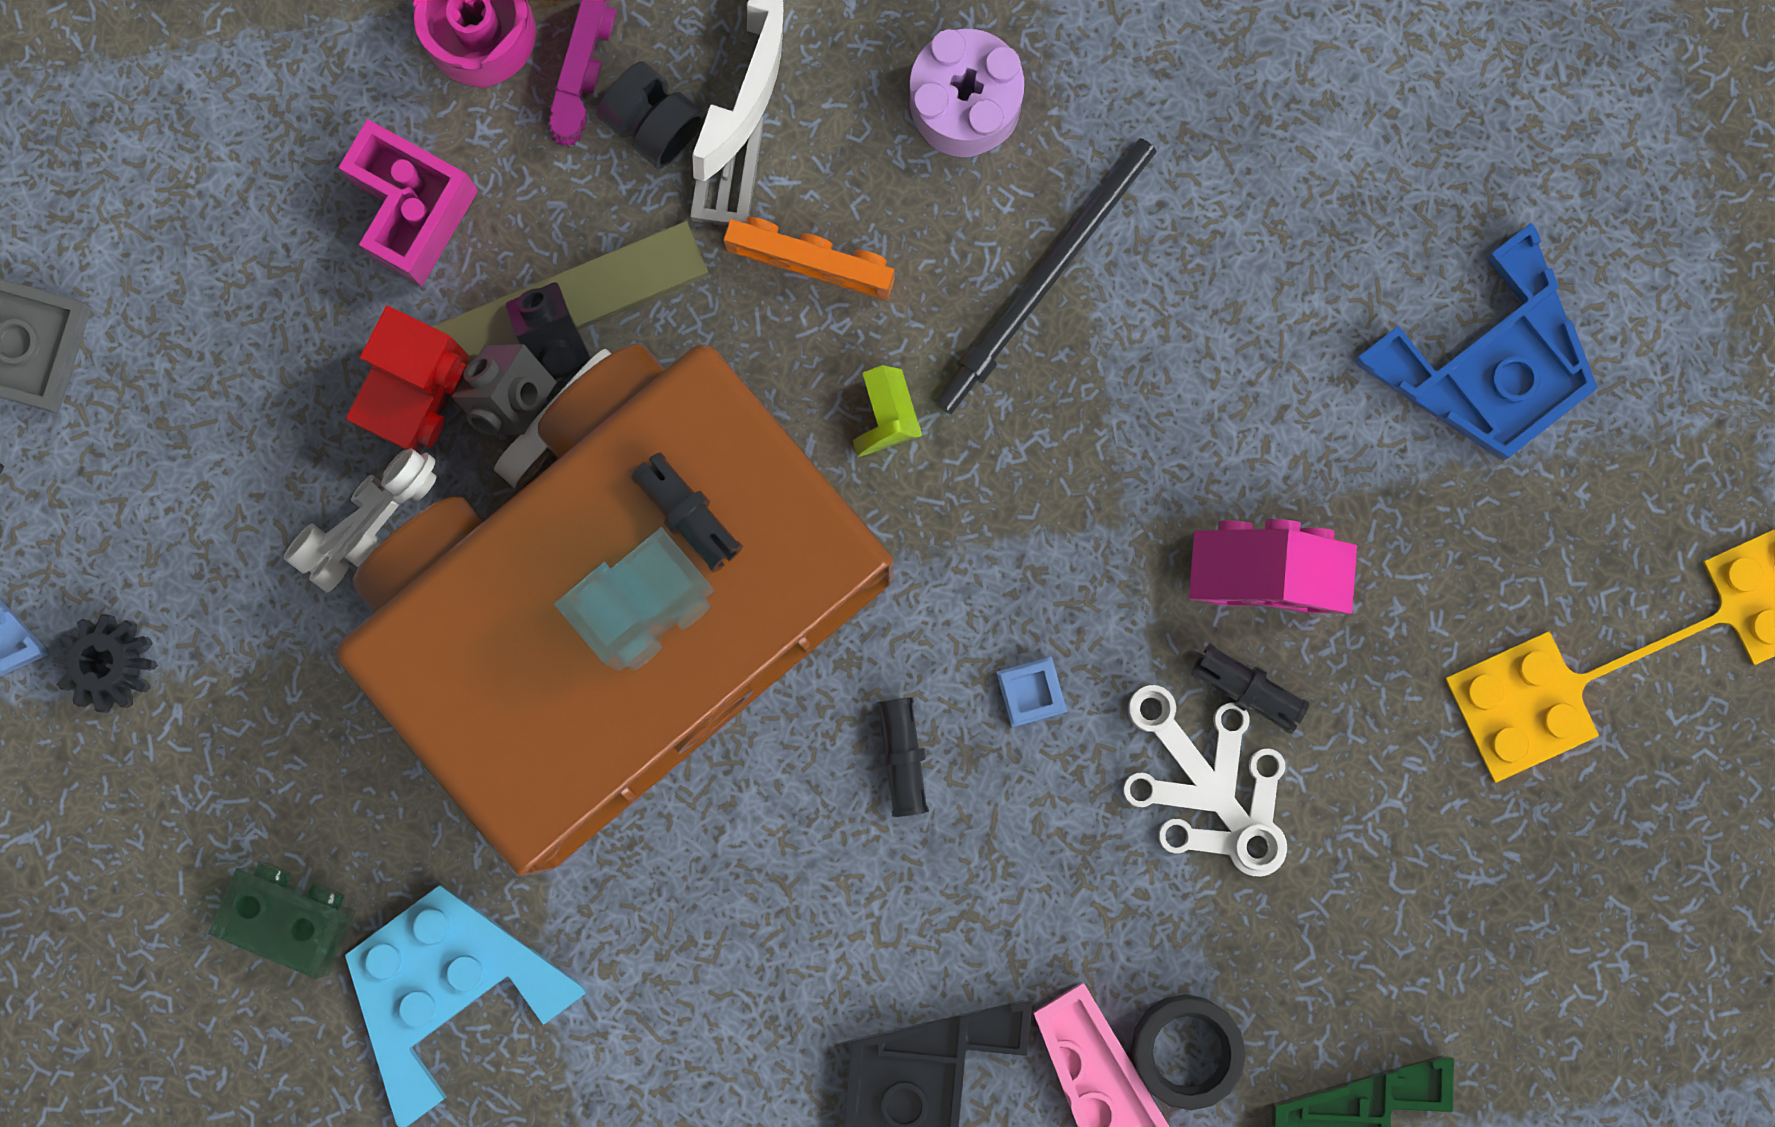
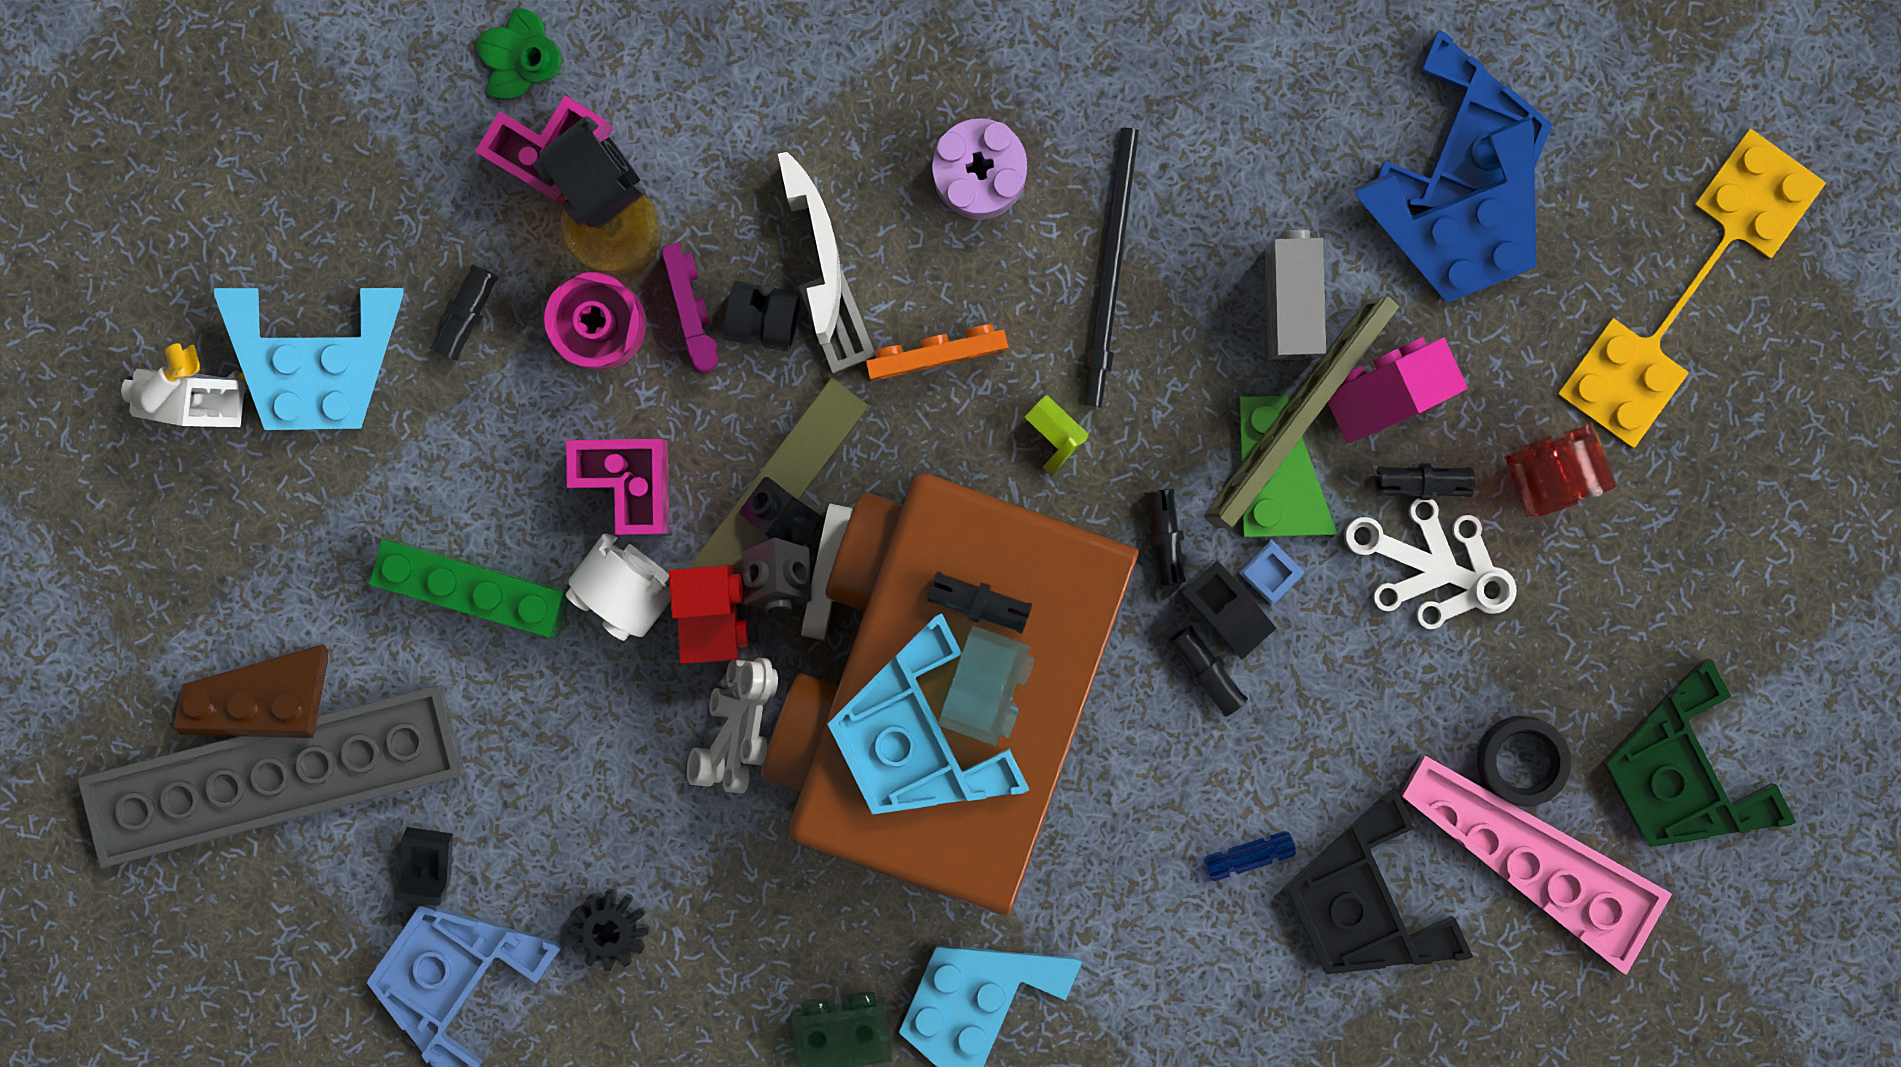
camera: 30 degrees left, 5 degrees up
none -> green brick [369,539,569,638]
none -> white brick [565,534,671,641]
none -> medium azure wing [828,613,1029,814]
none -> black pin [1144,489,1186,586]
none -> black slope [1178,559,1276,660]
none -> olive tile [1204,296,1400,528]
none -> clear blue axle [1204,831,1296,881]
none -> bright green wing [1239,395,1337,537]
none -> light grey brick [1265,230,1326,361]
none -> blue wing [1354,117,1536,303]
none -> clear red brick [1504,422,1617,518]

